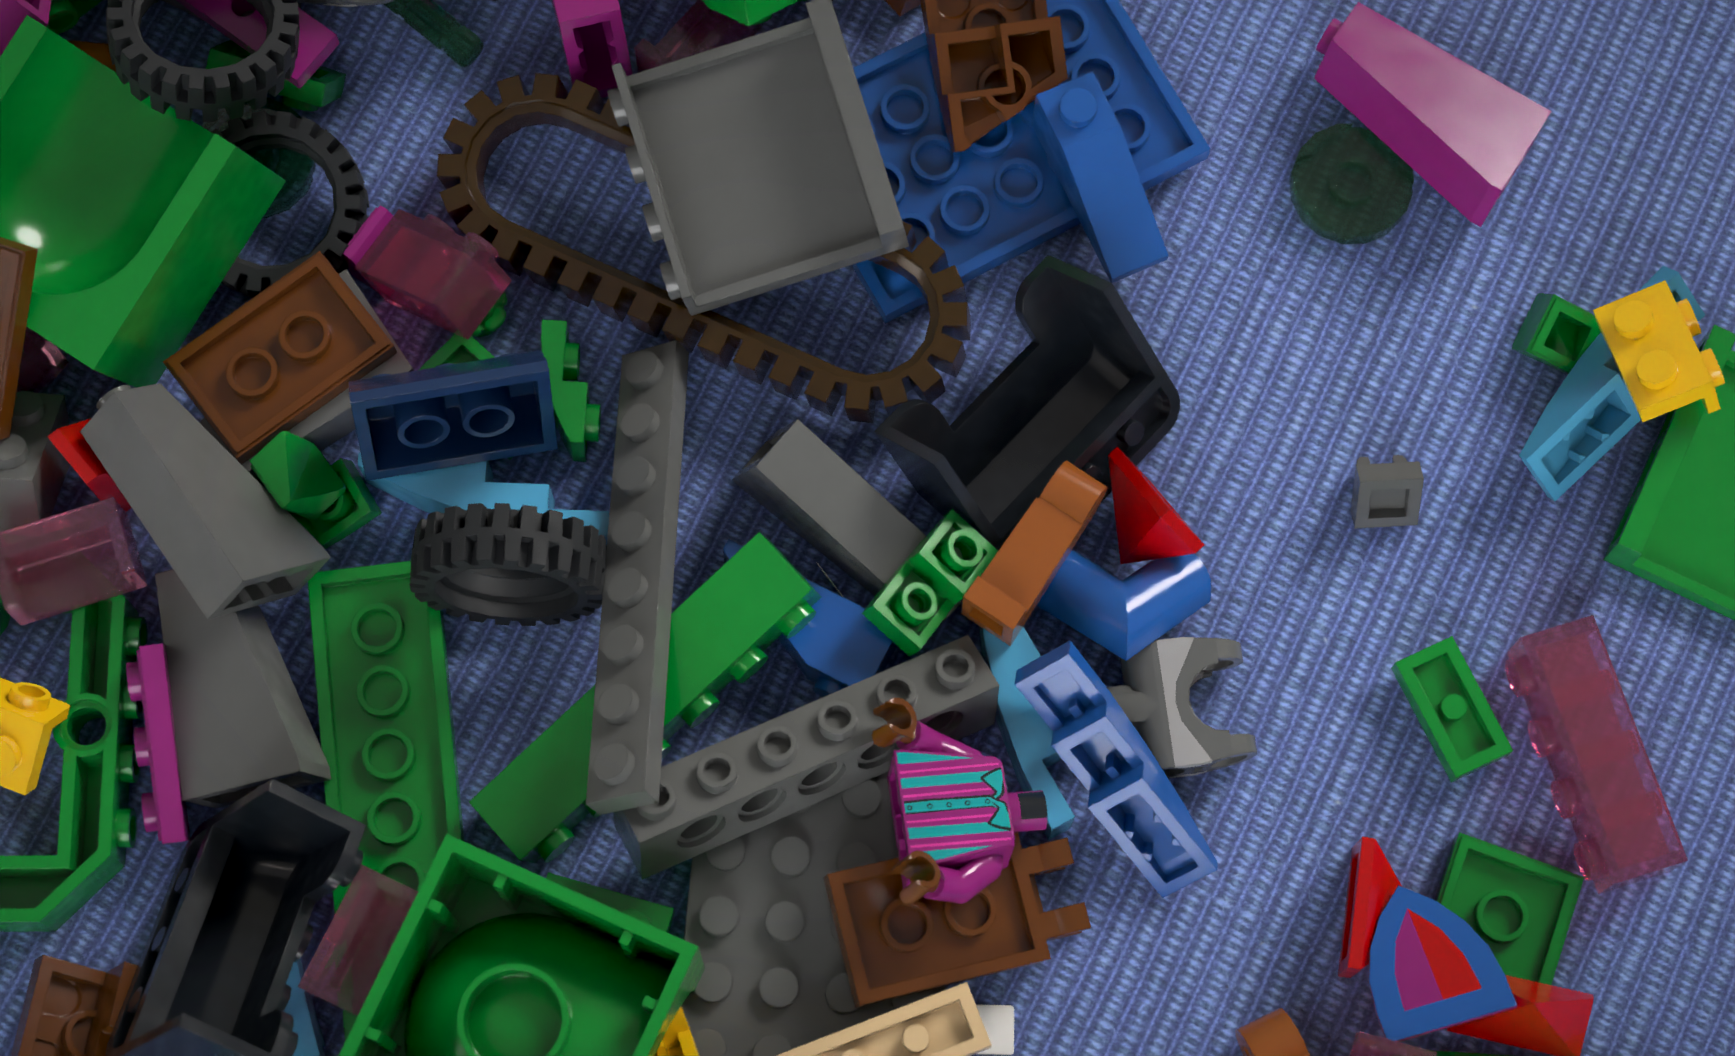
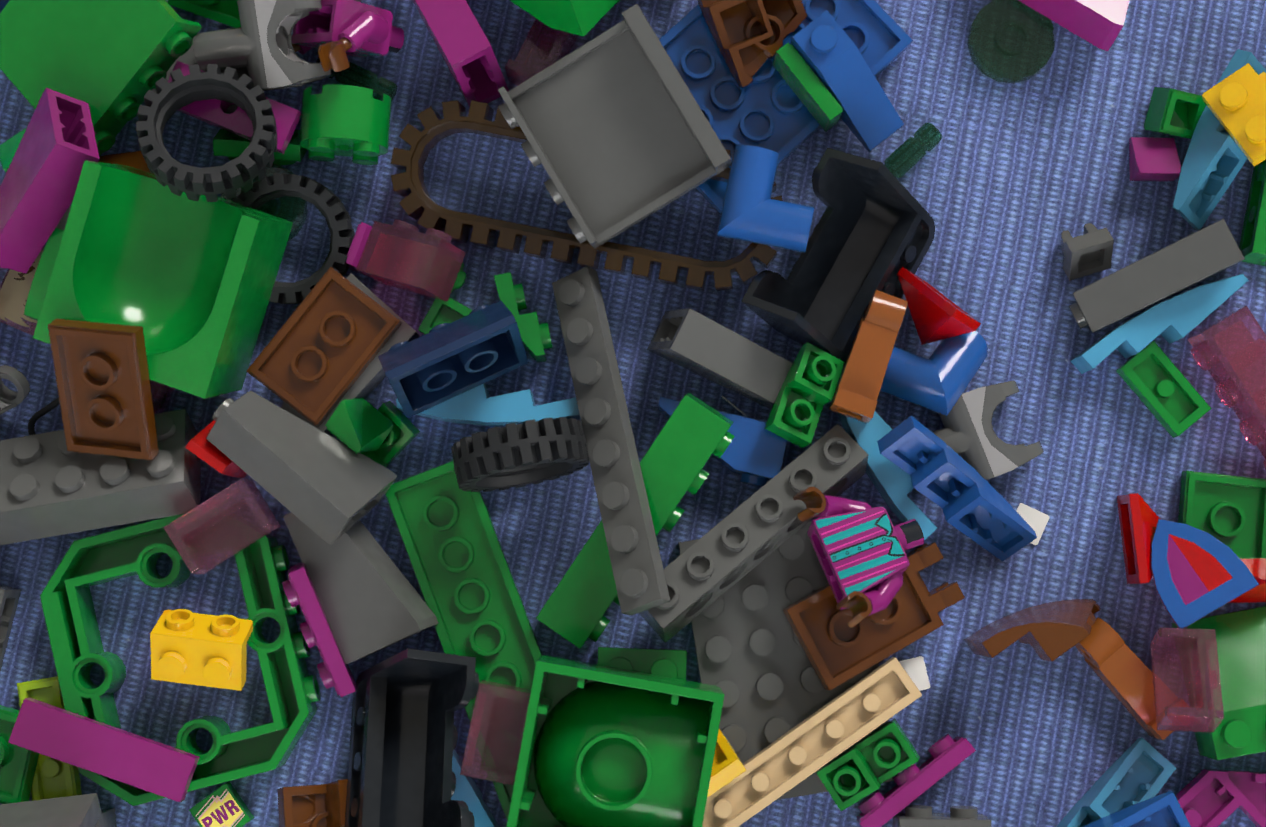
camera: 10 degrees left, 10 degrees up
none -> green brick [300,84,391,165]
none -> blue brick [717,145,815,253]
none -> green tile [773,42,843,132]
none -> clear green axle [884,122,942,179]
none -> reddish brown slope [964,599,1101,662]
none -> white sticker [1016,503,1050,545]
none -> dark grey slope [1069,219,1245,333]
none -> dark azure slope [1071,274,1249,374]
none -> magenta slope [1129,137,1181,181]

